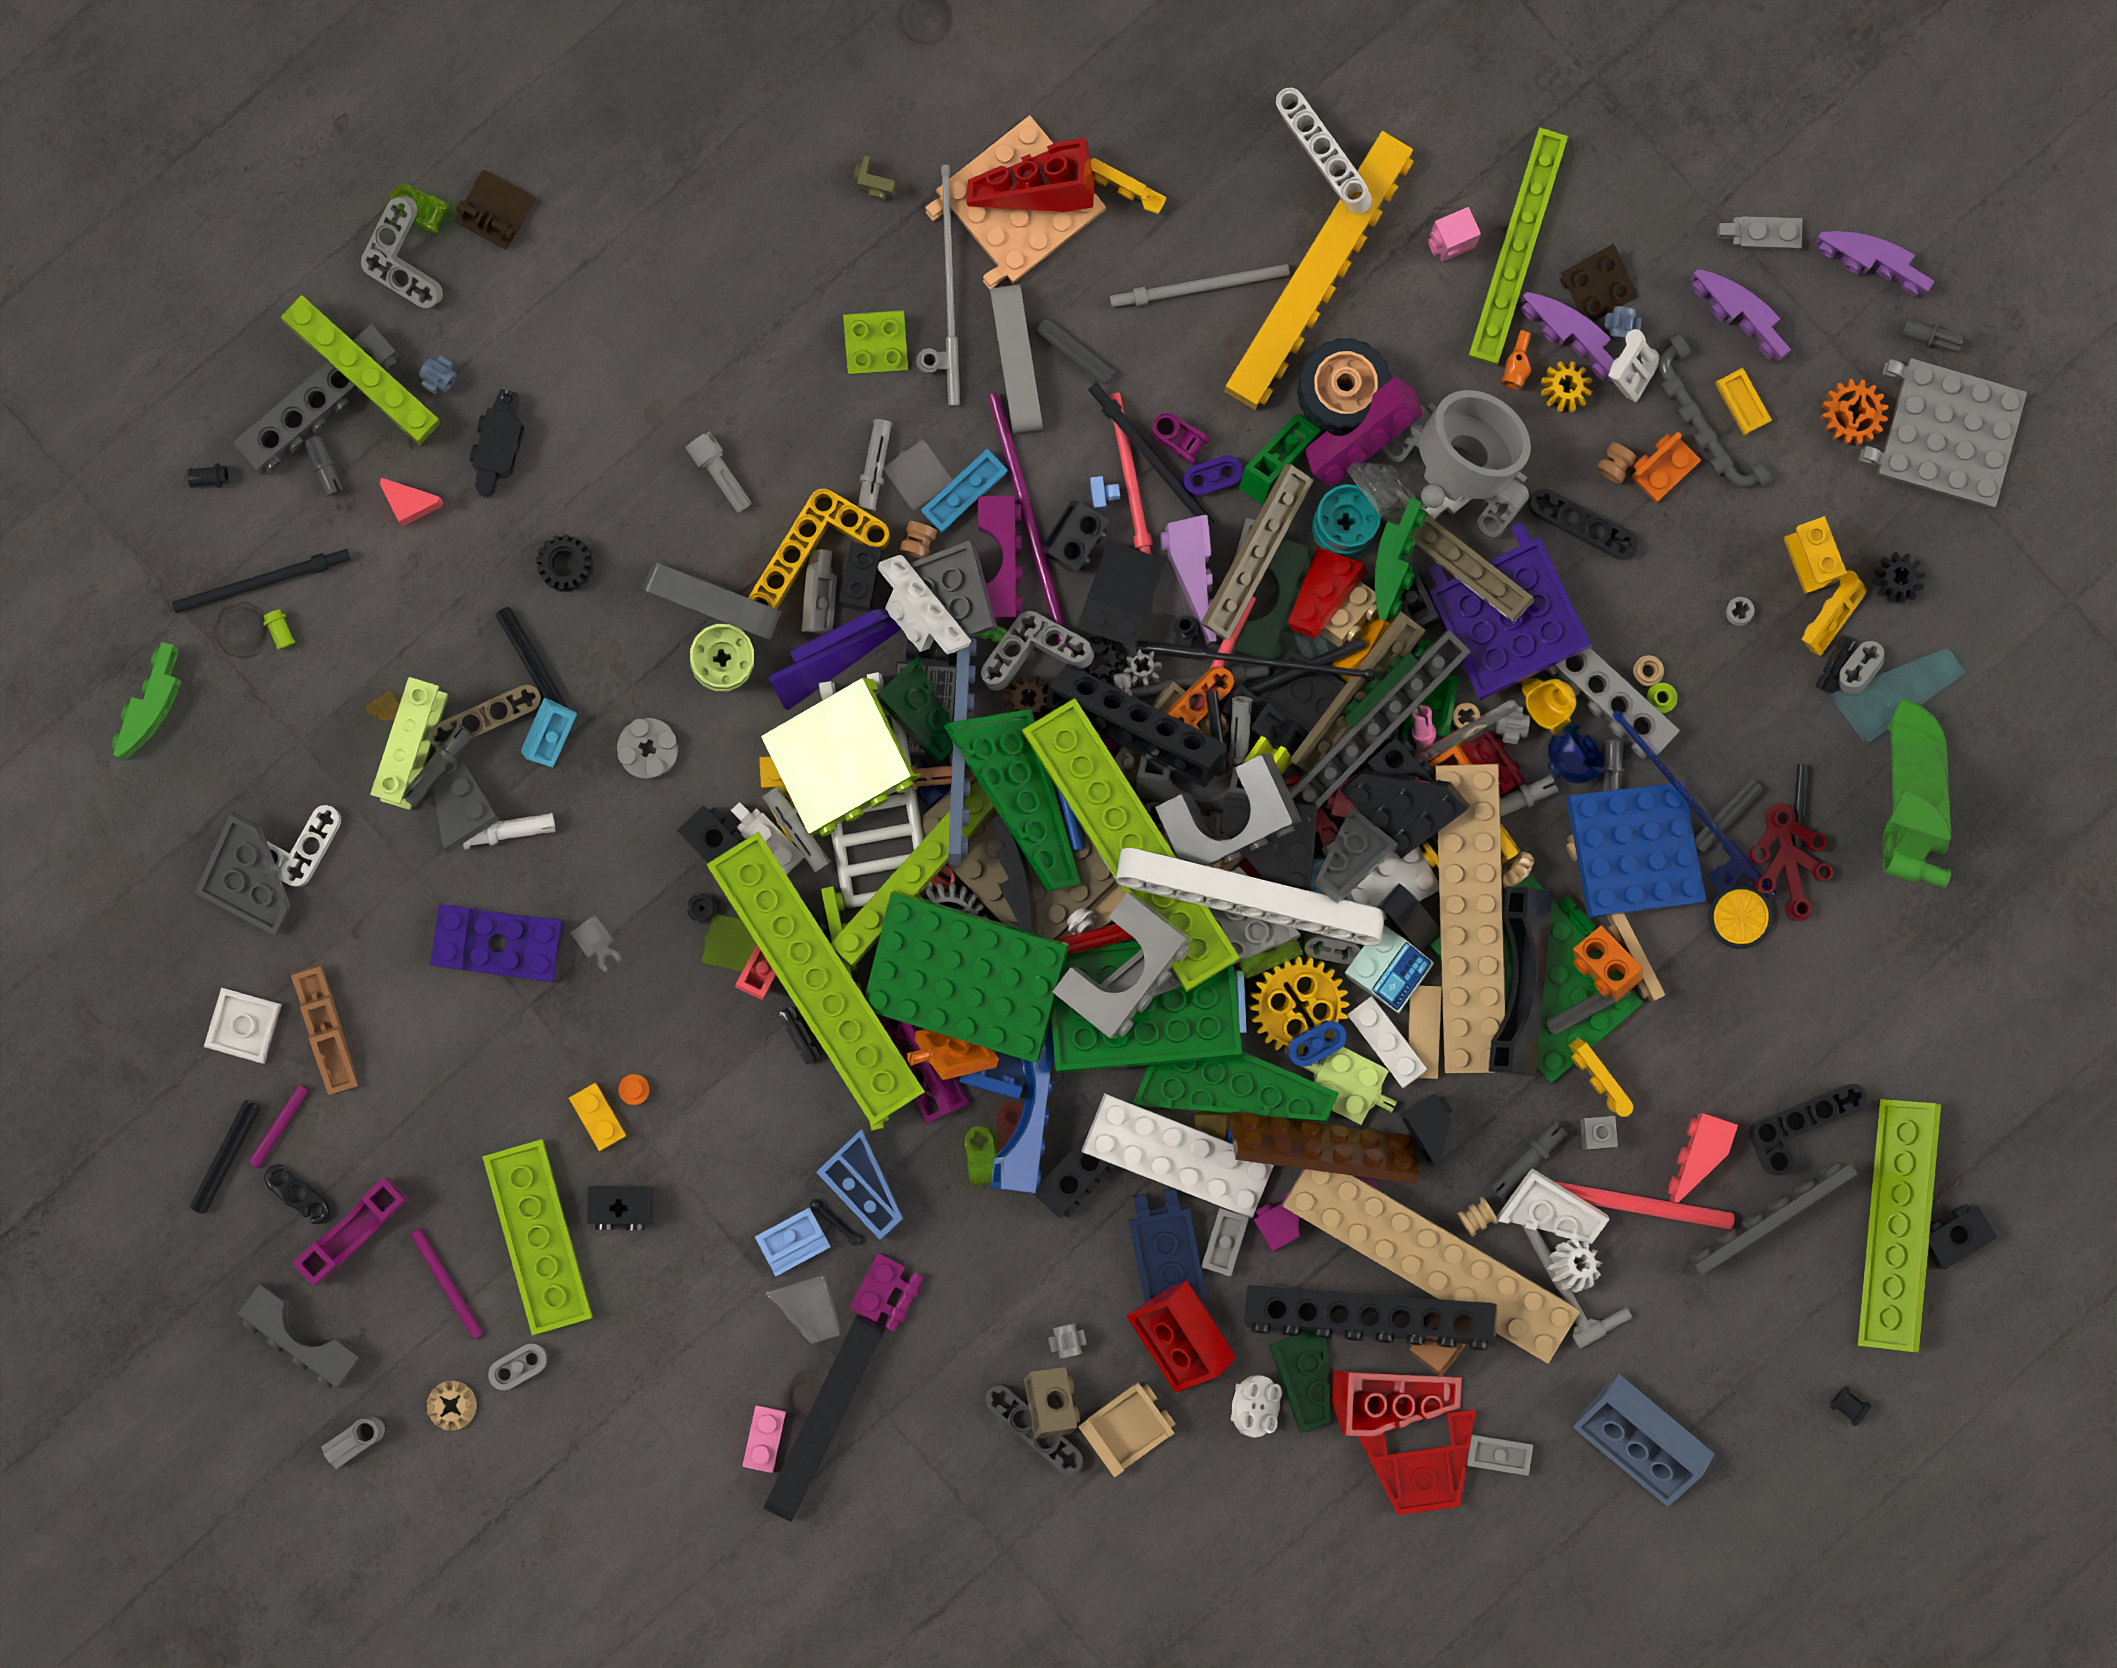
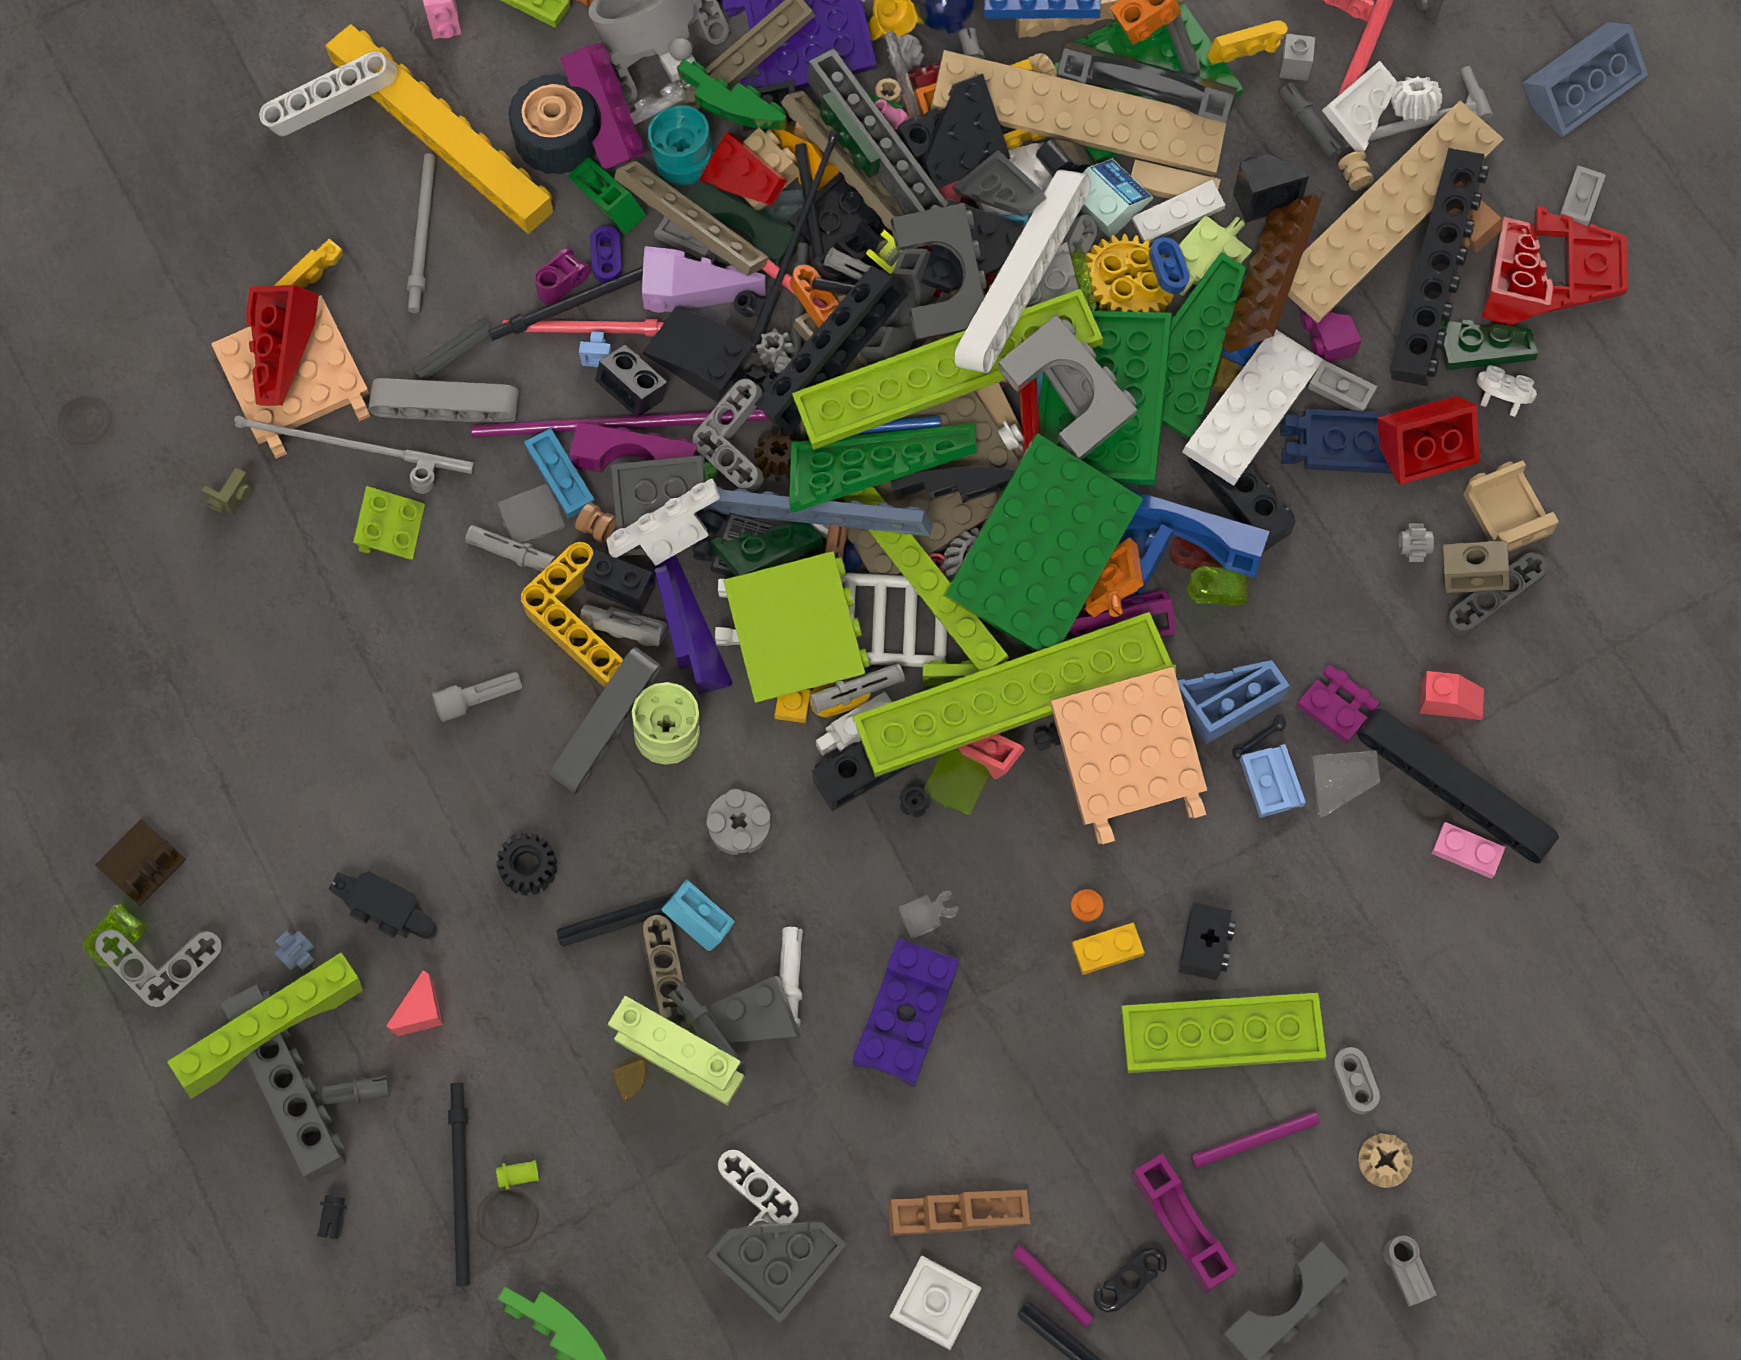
camera: 75 degrees left, 15 degrees down
none -> light nougat plate [1049,667,1207,844]
none -> coral slope [1418,671,1484,720]

